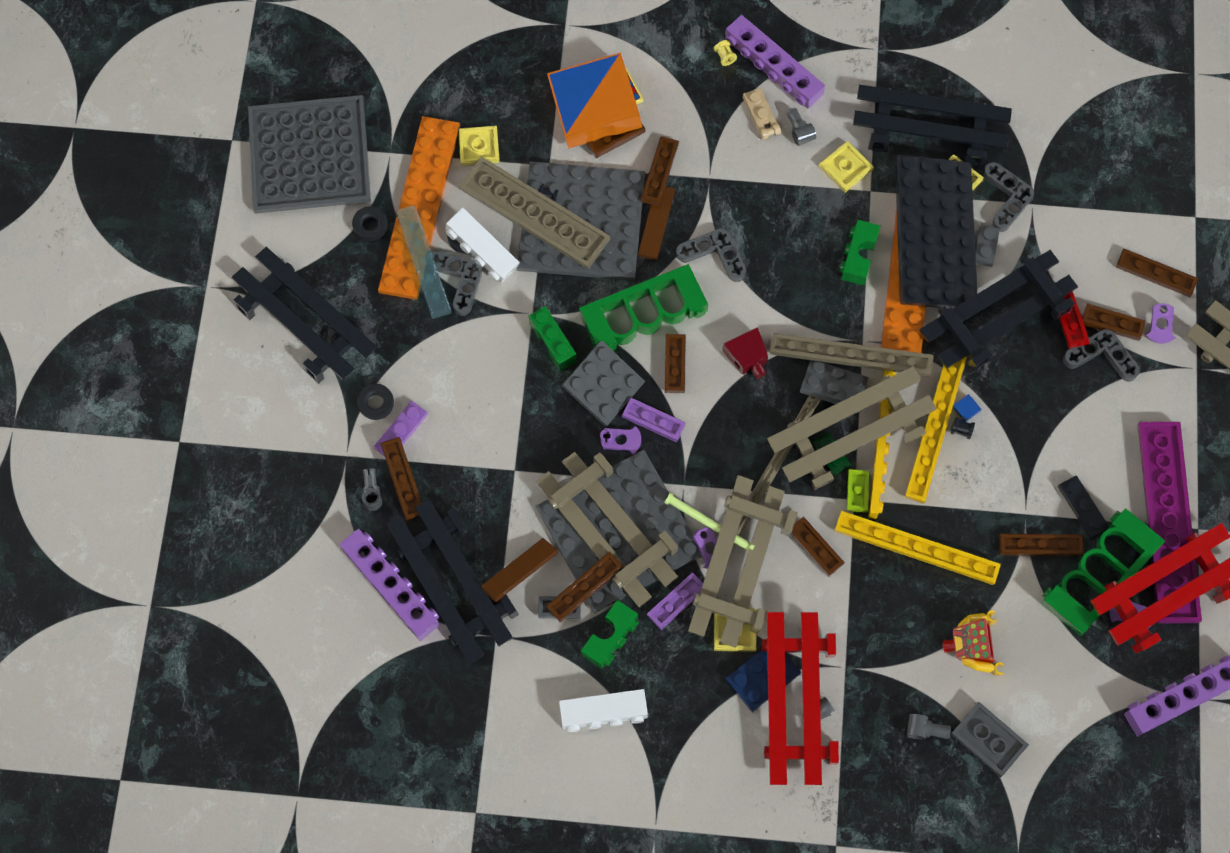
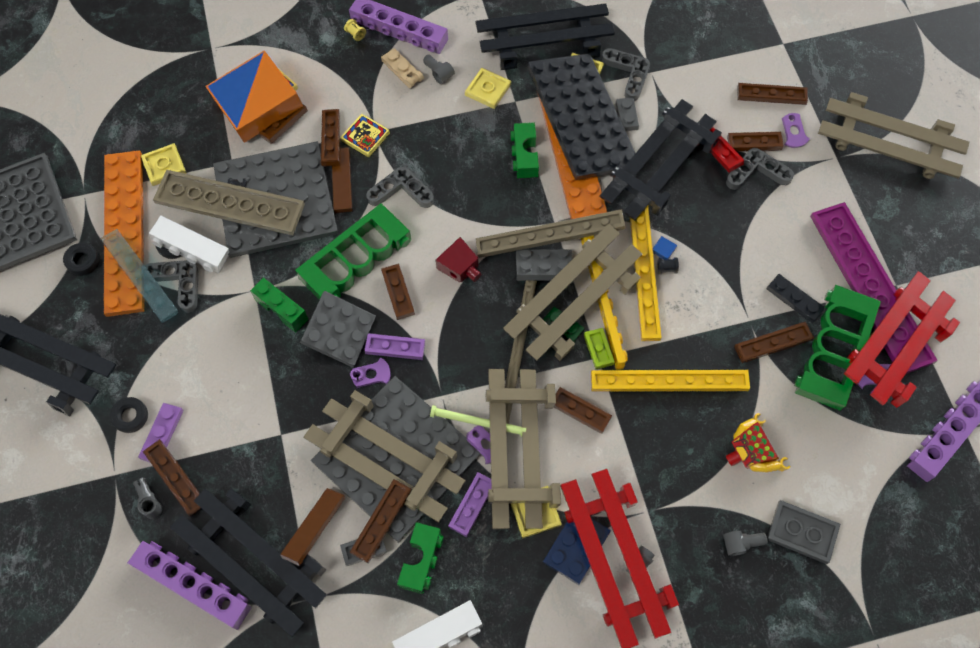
camera: 20 degrees left, 5 degrees down
none -> tile [340,114,390,158]

